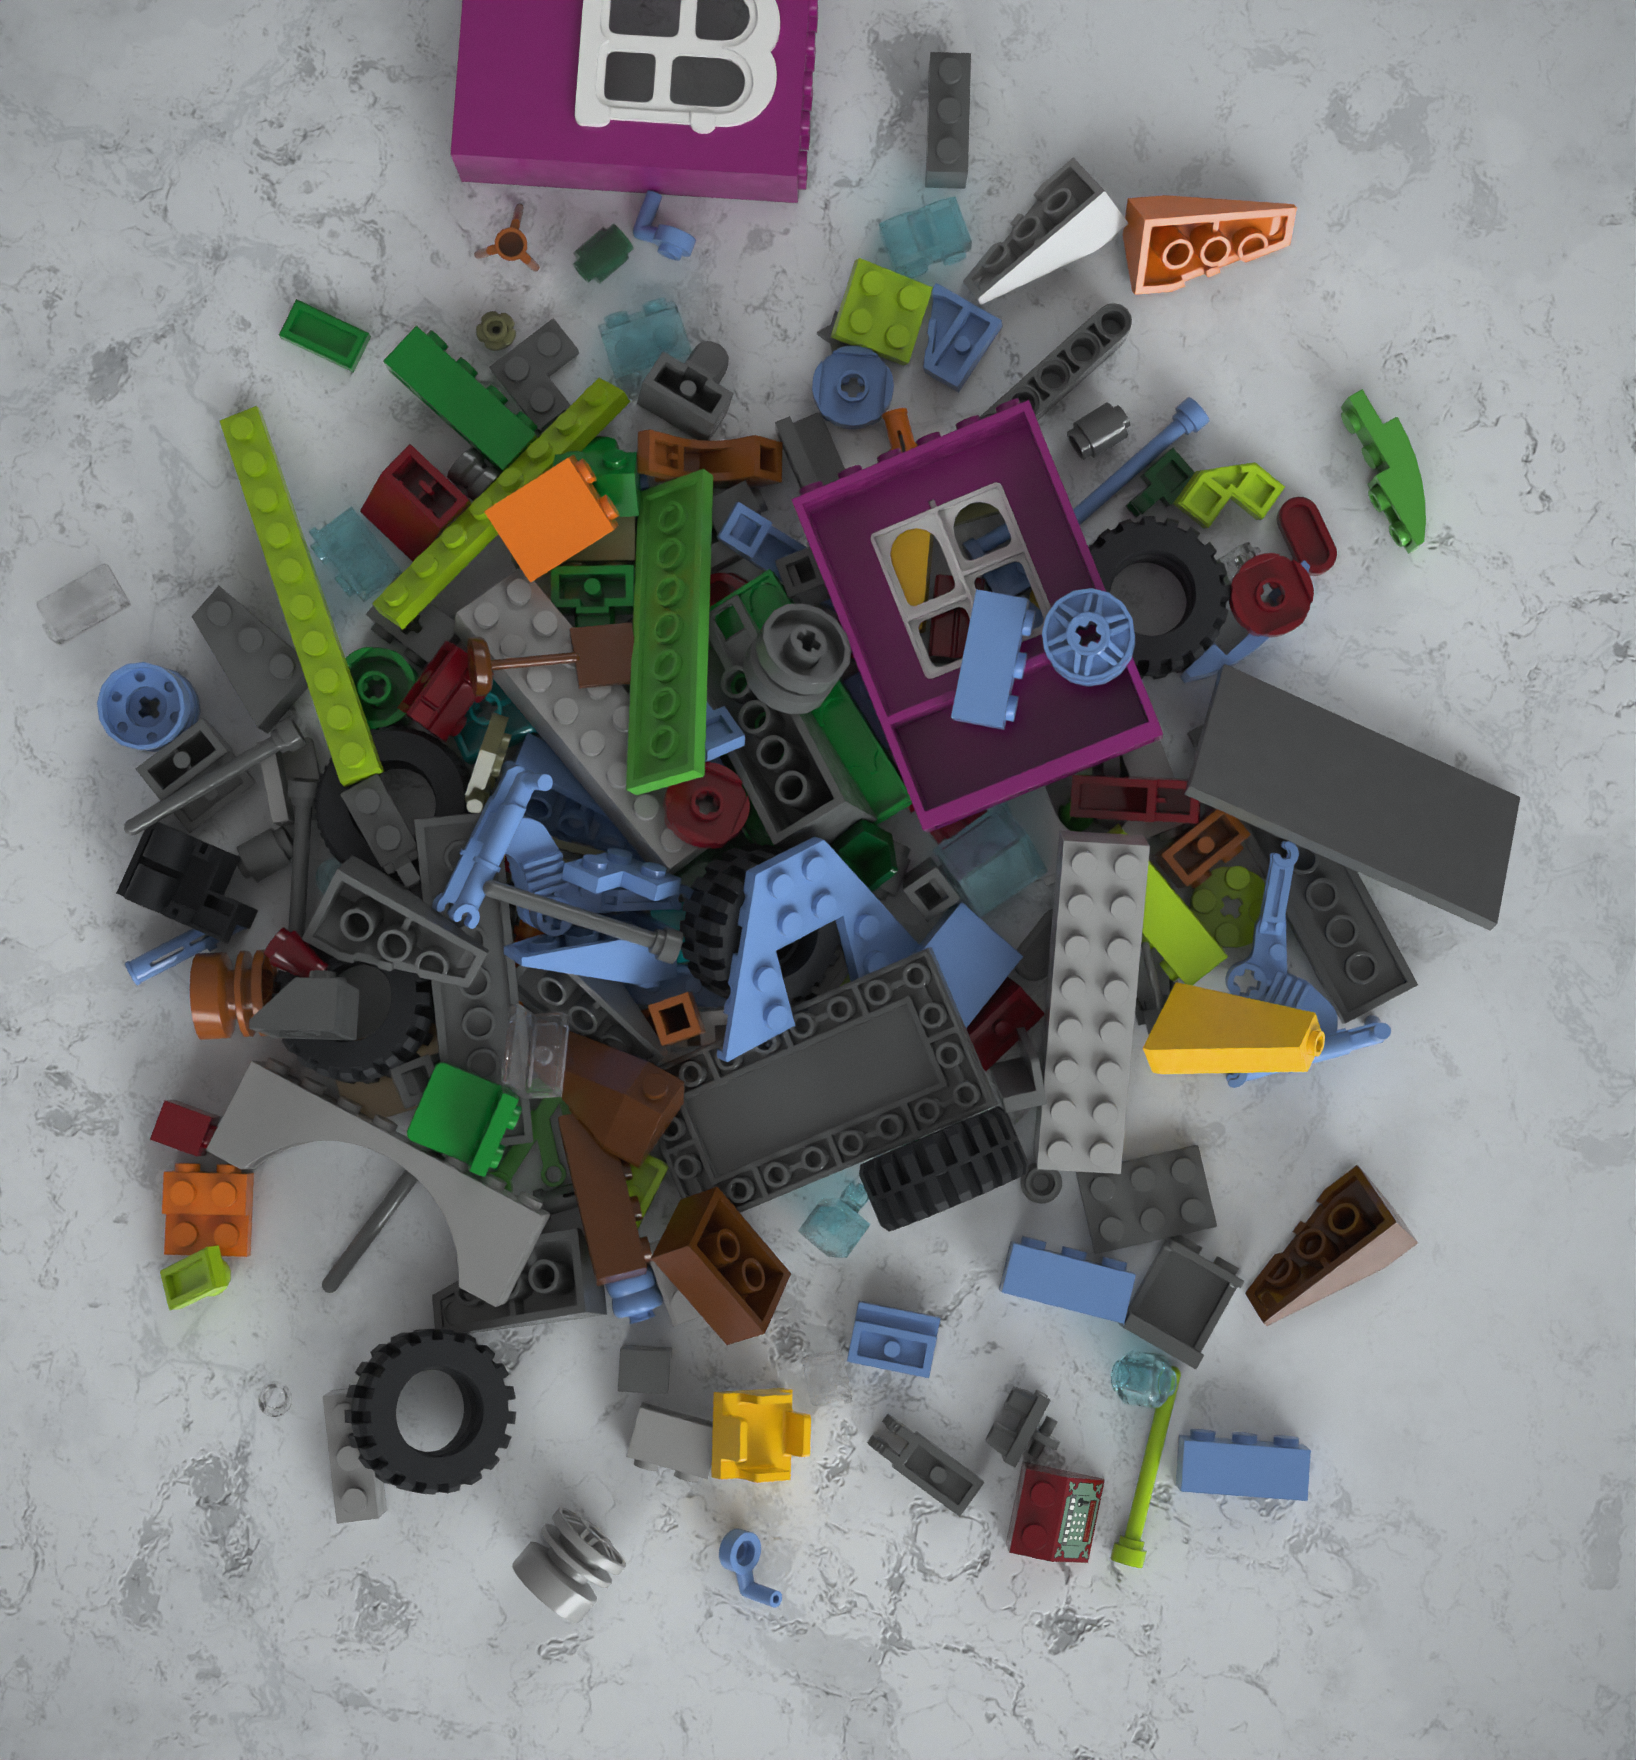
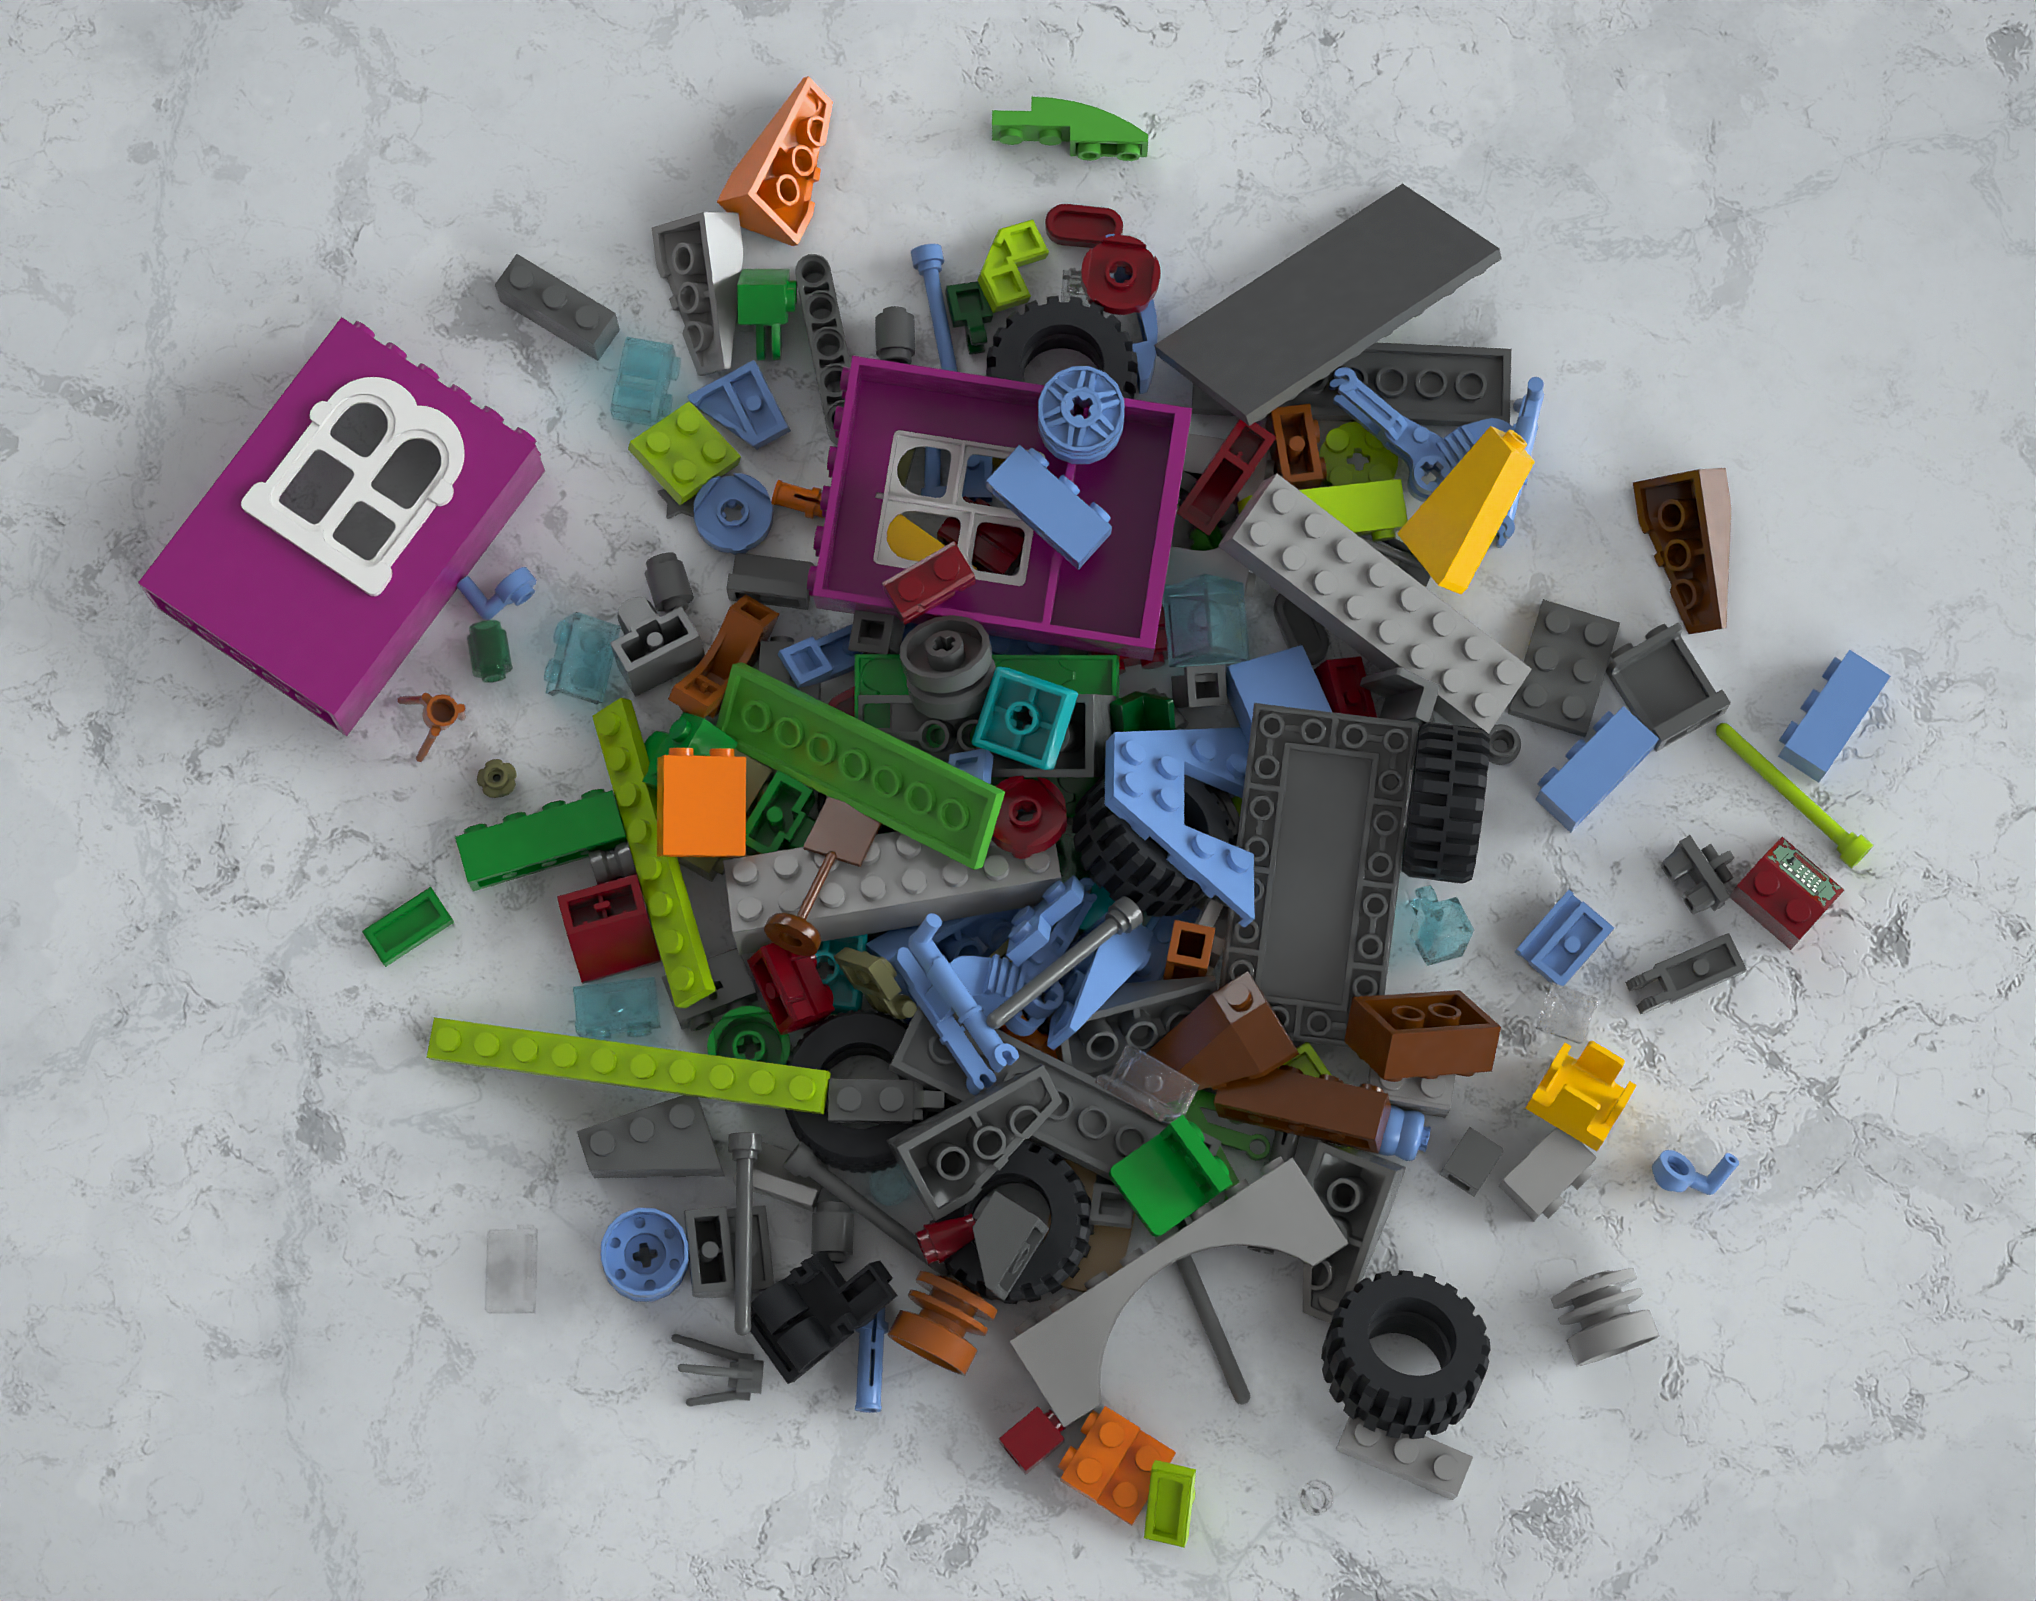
camera: 60 degrees left, 10 degrees down
dark grey plate [489,318,580,434] -> none
clear light blue head [1111,1351,1177,1408] -> none
none -> dark grey brick [644,552,694,614]
none -> dark grey plant [671,1334,764,1407]
none -> green brick [737,269,797,361]
none -> dark red brick [882,541,976,625]
none -> teal brick [972,667,1078,770]

